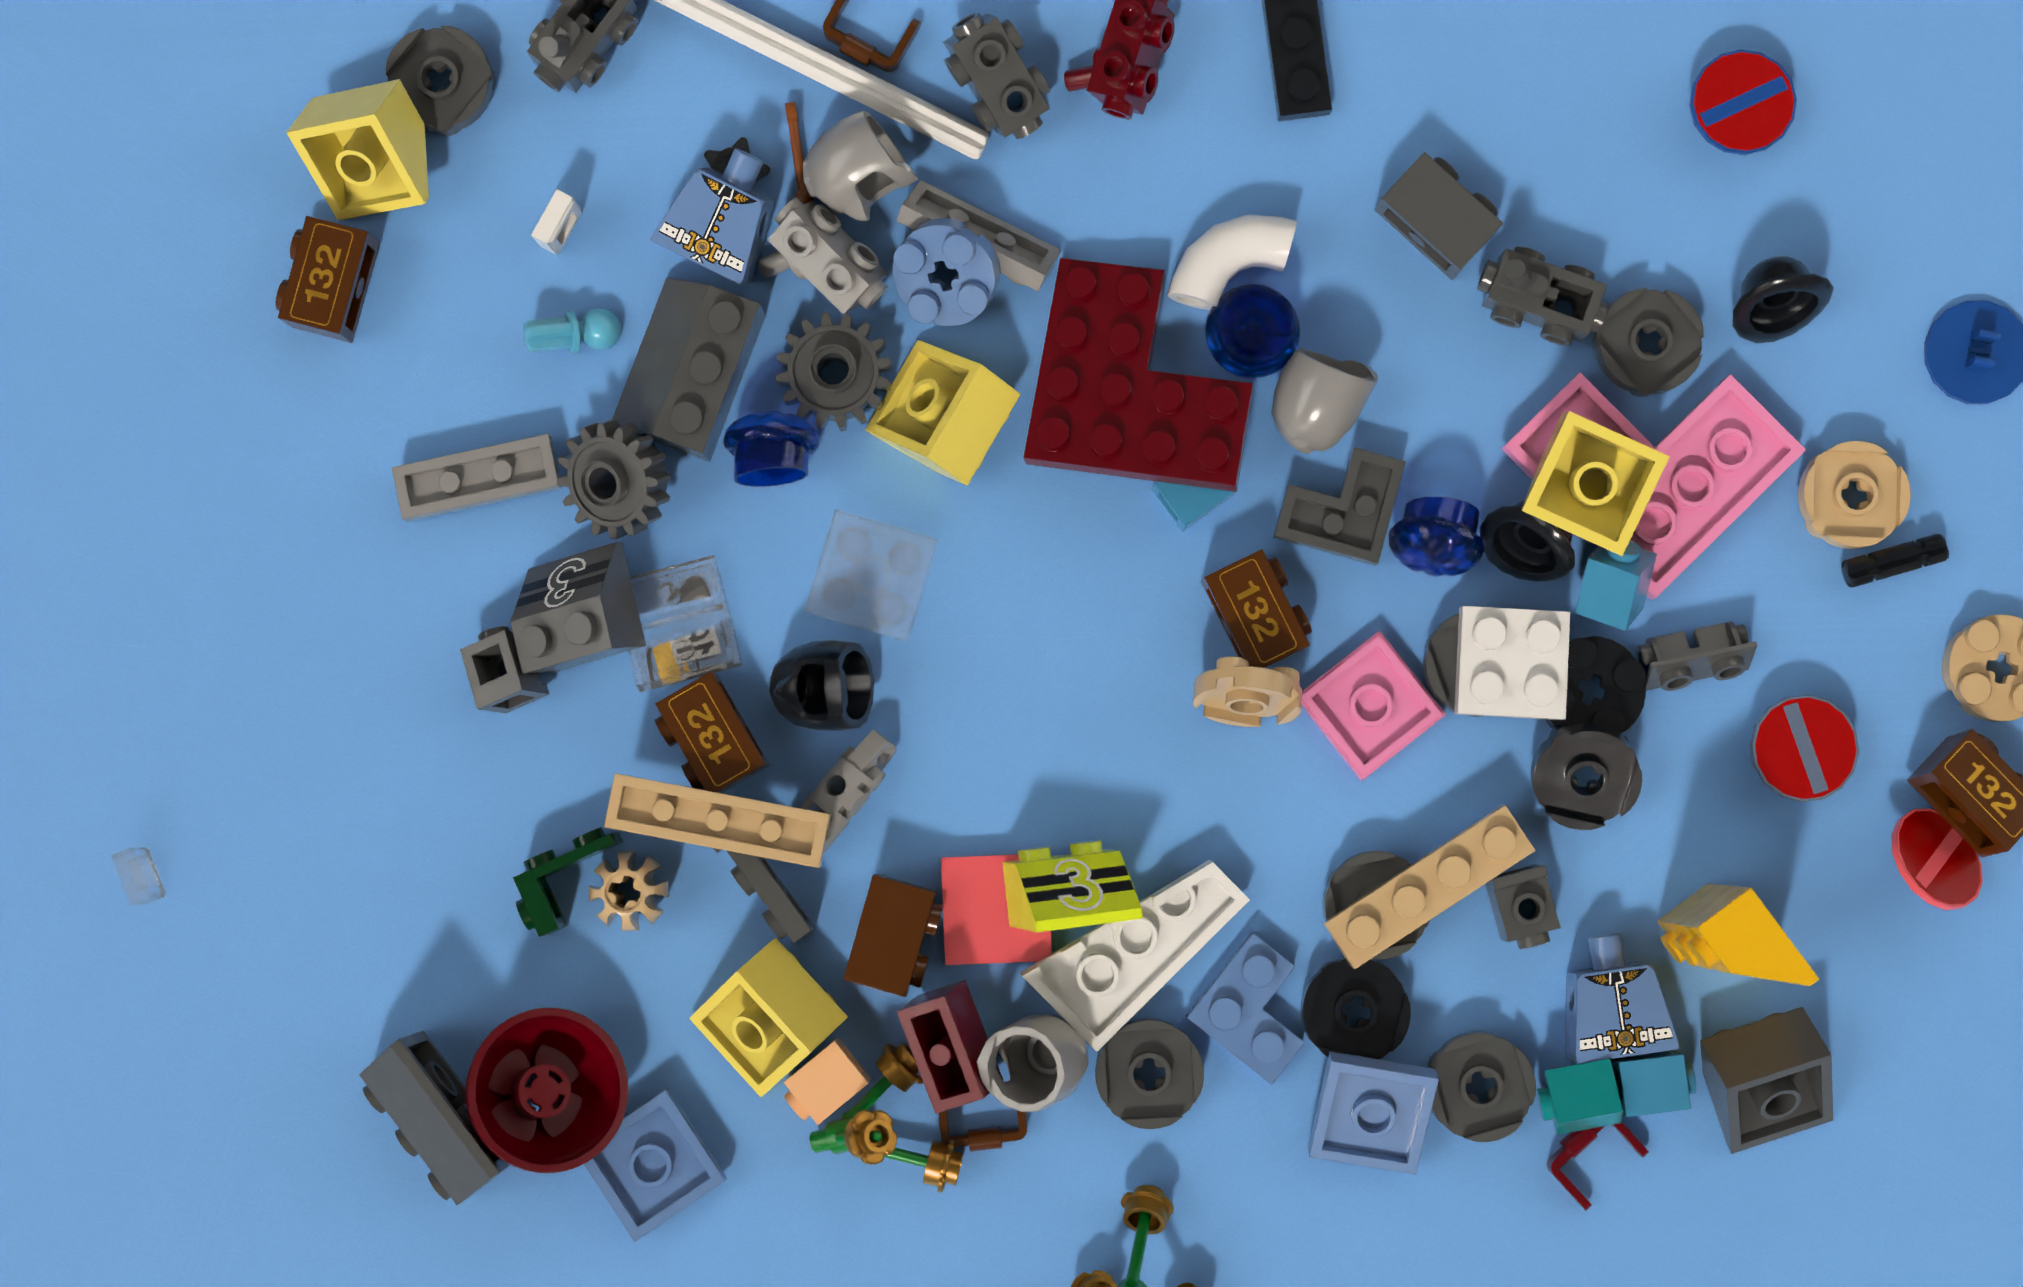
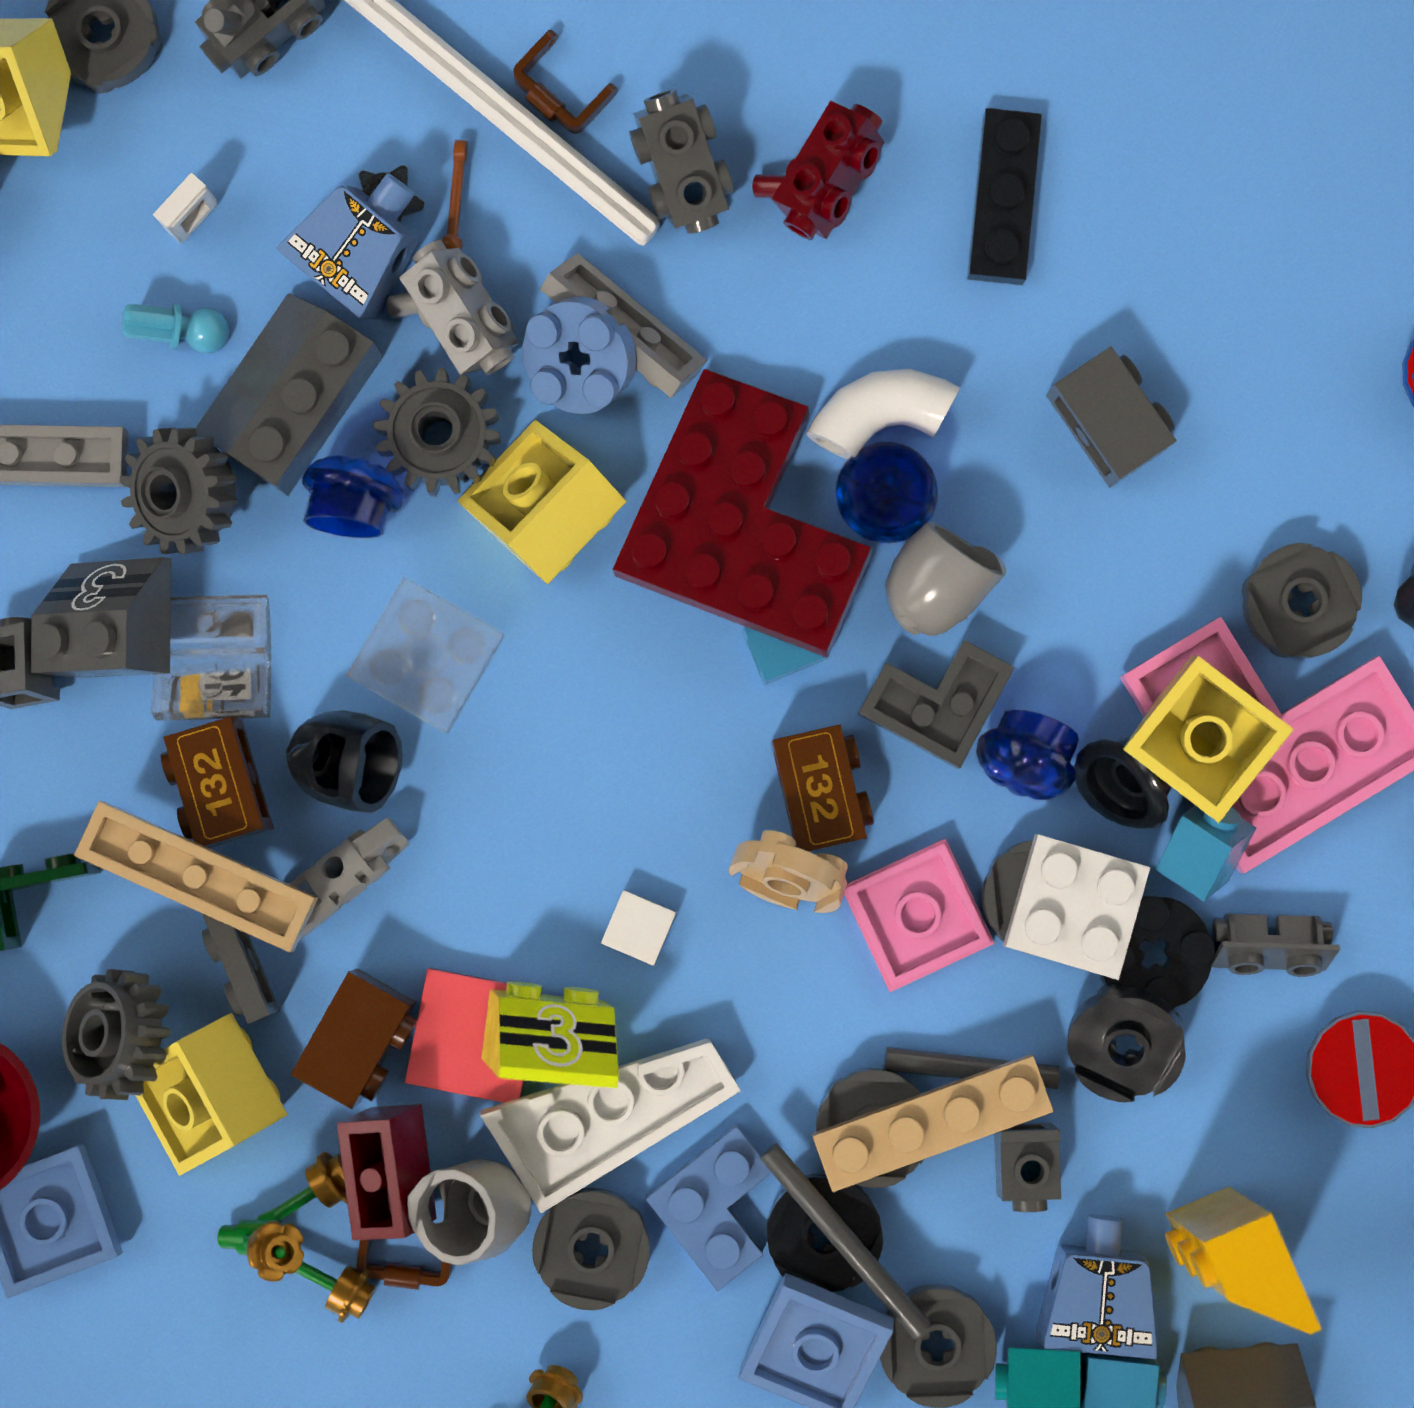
camera: 10 degrees right, 0 degrees up
tan piece [589,851,669,931] -> none
light nougat brick [784,1037,871,1125] -> none
light grey piece [803,111,918,221] -> none
dark grey brick [1477,247,1609,346] -> none
none -> dark grey gear [62,969,171,1100]
none -> white tile [601,890,676,966]
none -> dark grey bar [759,1143,931,1339]
none -> dark grey bar [884,1047,1060,1089]

